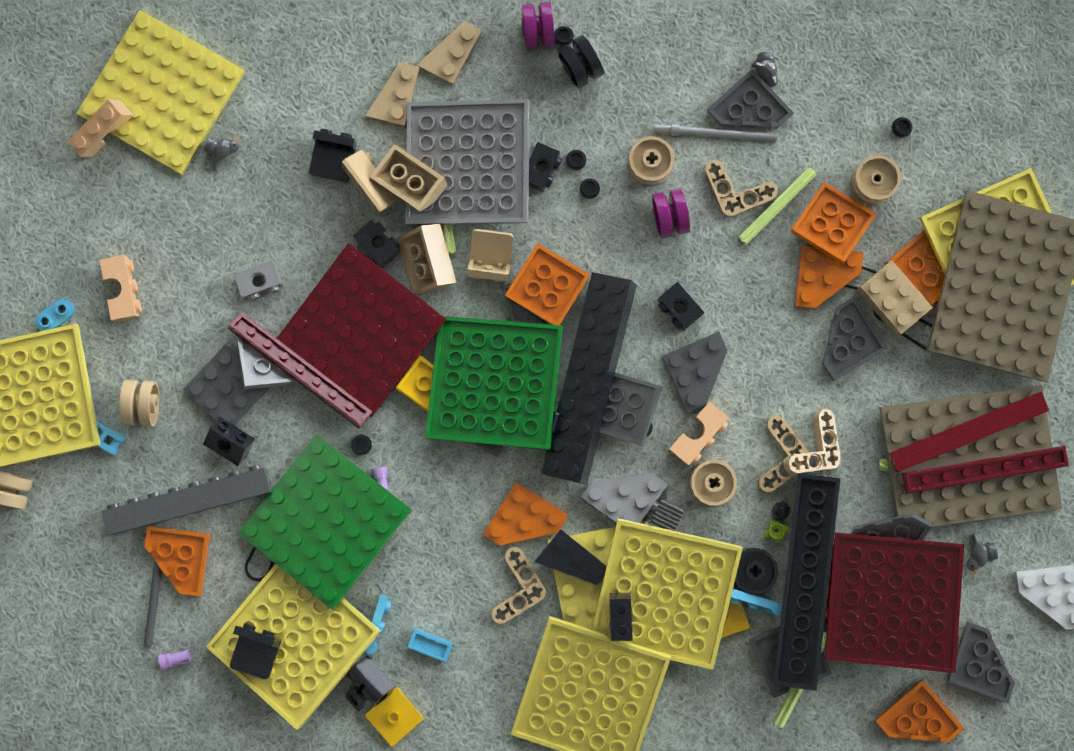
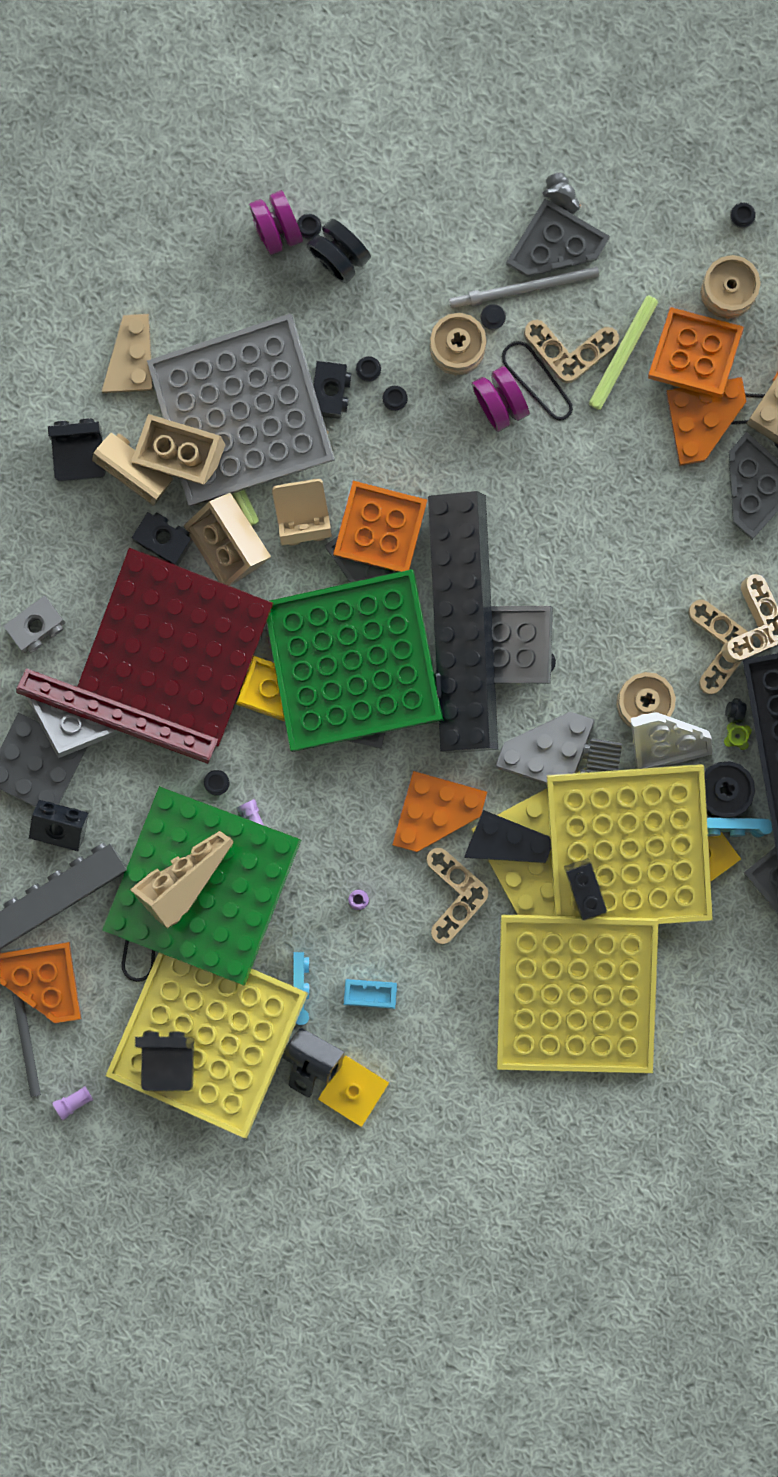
camera: 15 degrees left, 0 degrees up
tan wing [417,22,482,85] -> none
black brick [658,282,705,331] -> none
dark grey plate [662,332,727,413] -> none
light nougat arch [668,401,729,466] -> none
none -> tan wedge [131,831,234,928]
none -> lavender pin [348,890,369,910]
none -> black plate [480,304,506,330]
none -> black piece [502,341,573,420]
none -> white plate [631,712,713,769]

